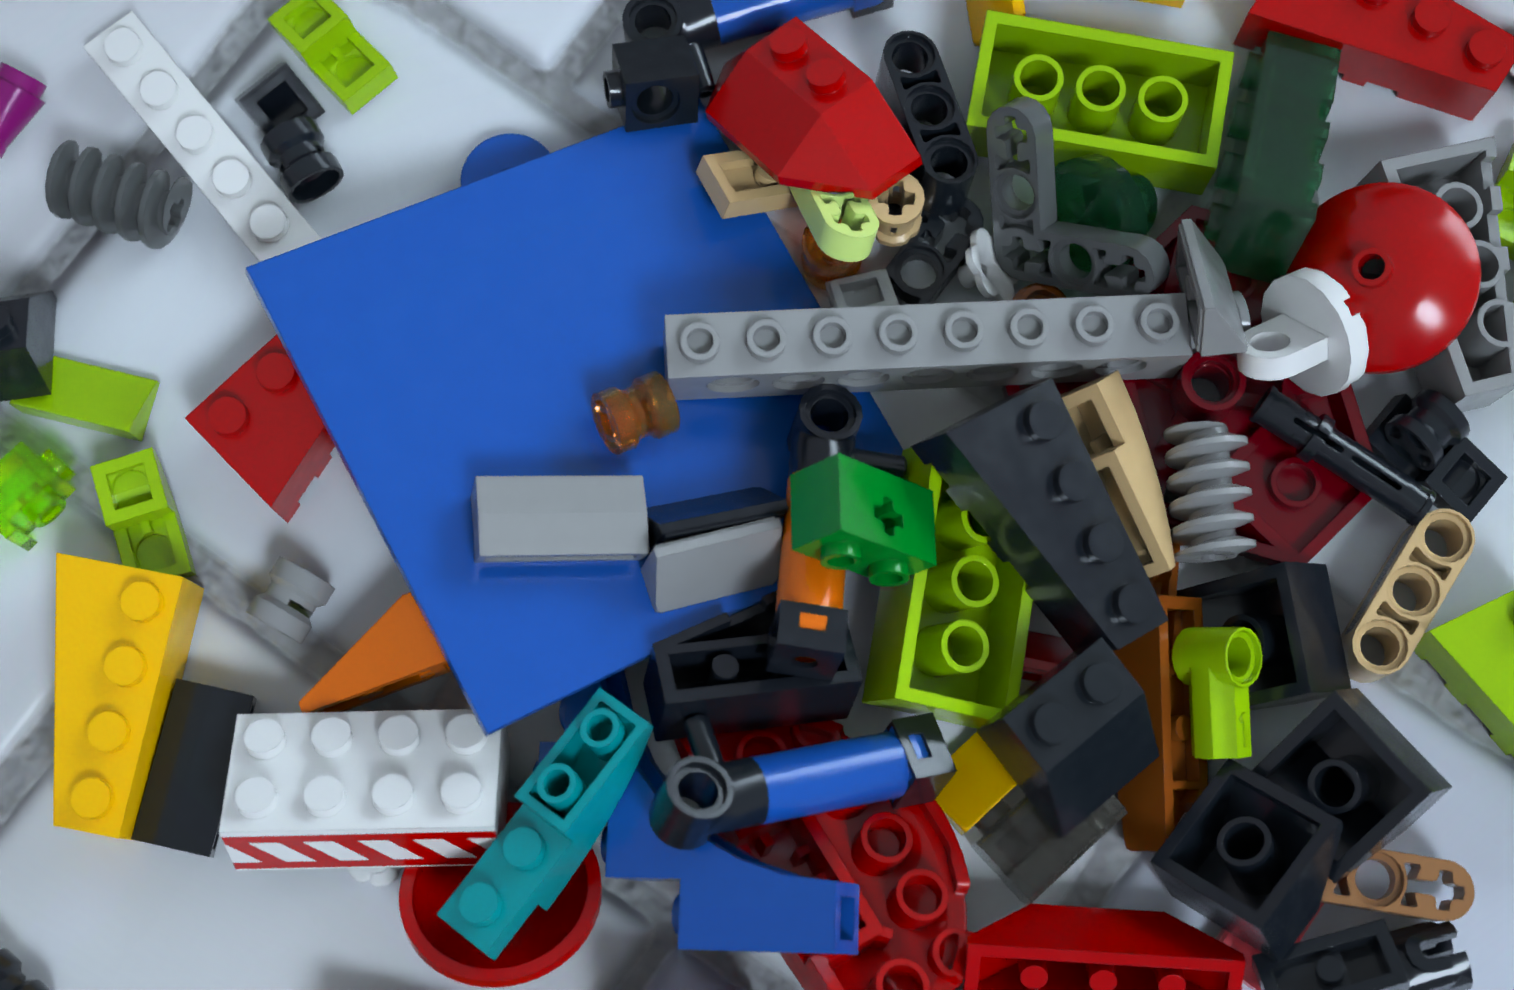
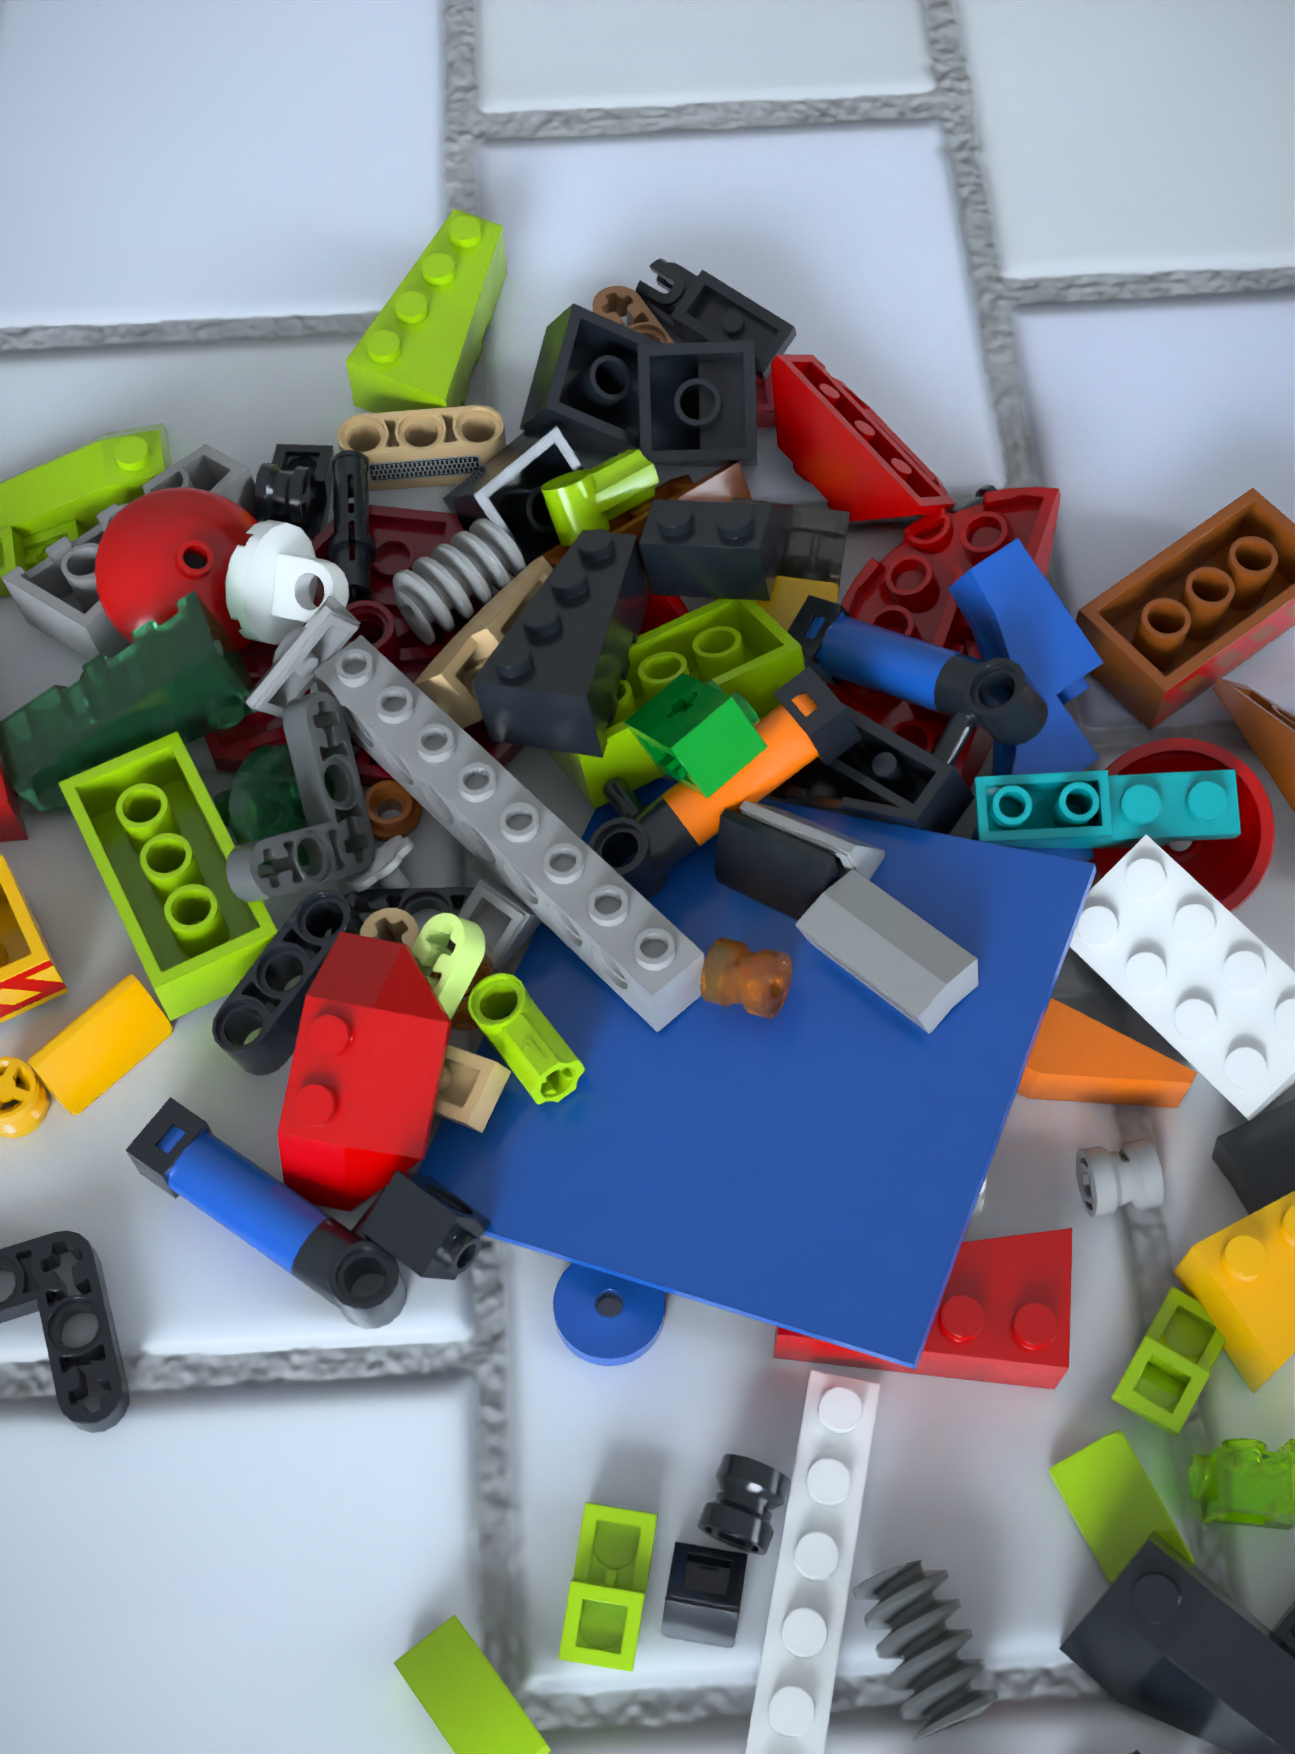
camera: 130 degrees left, 15 degrees down
none -> lime piece [468,973,585,1105]

